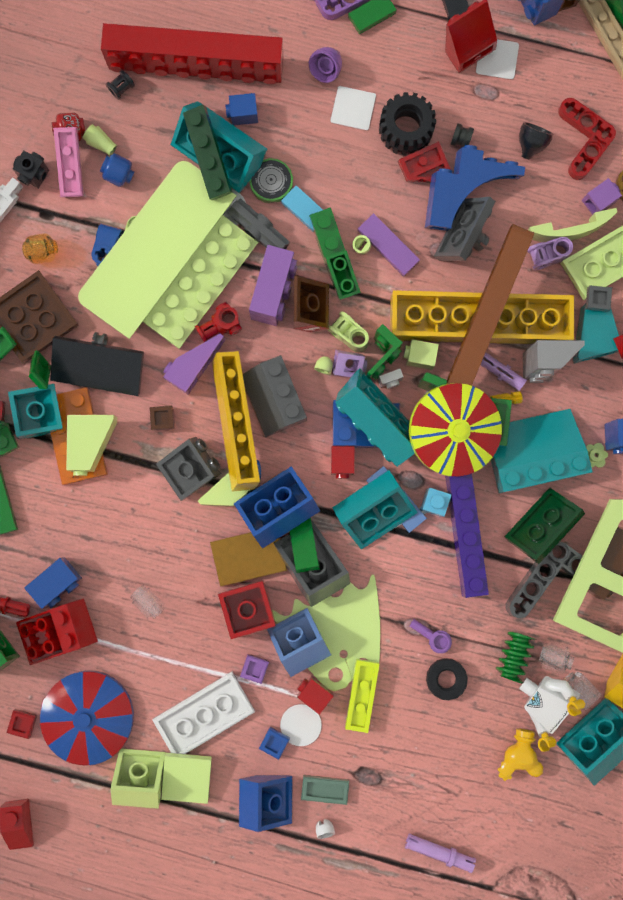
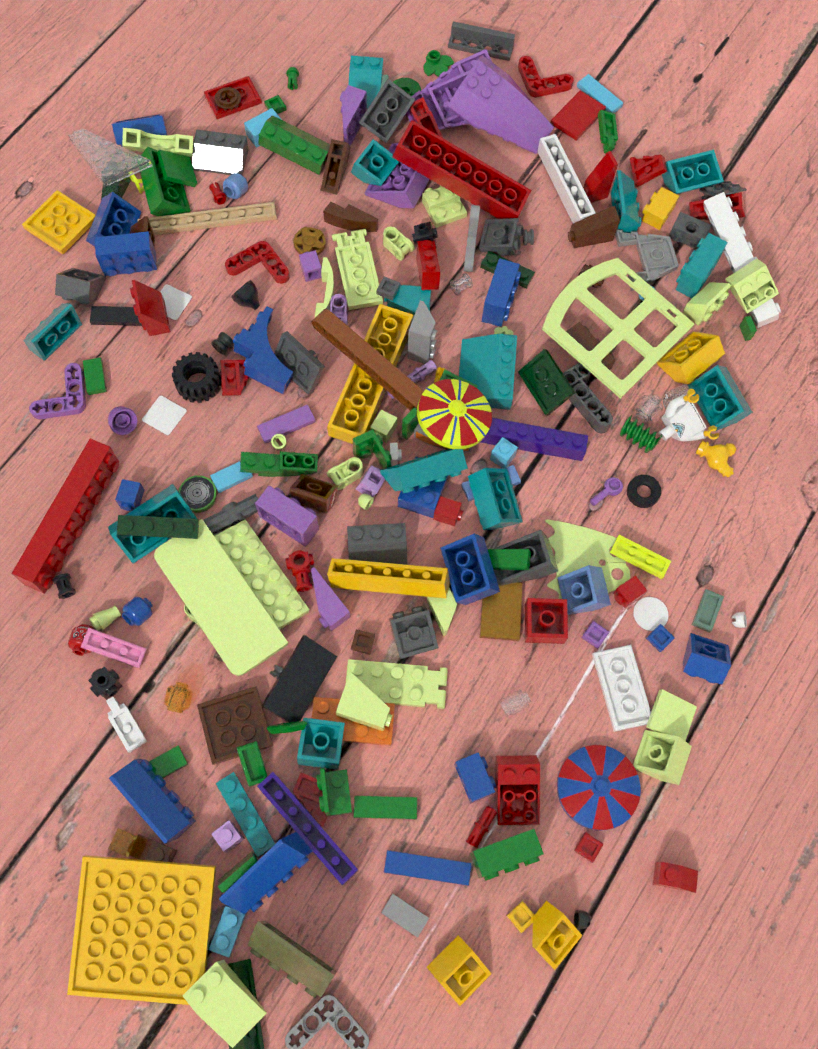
camera: 70 degrees left, 15 degrees down
blue piece [91,224,124,266] -> none
lavender pin [405,833,476,873] -> none
none -> yellowish green hinge [345,659,448,709]

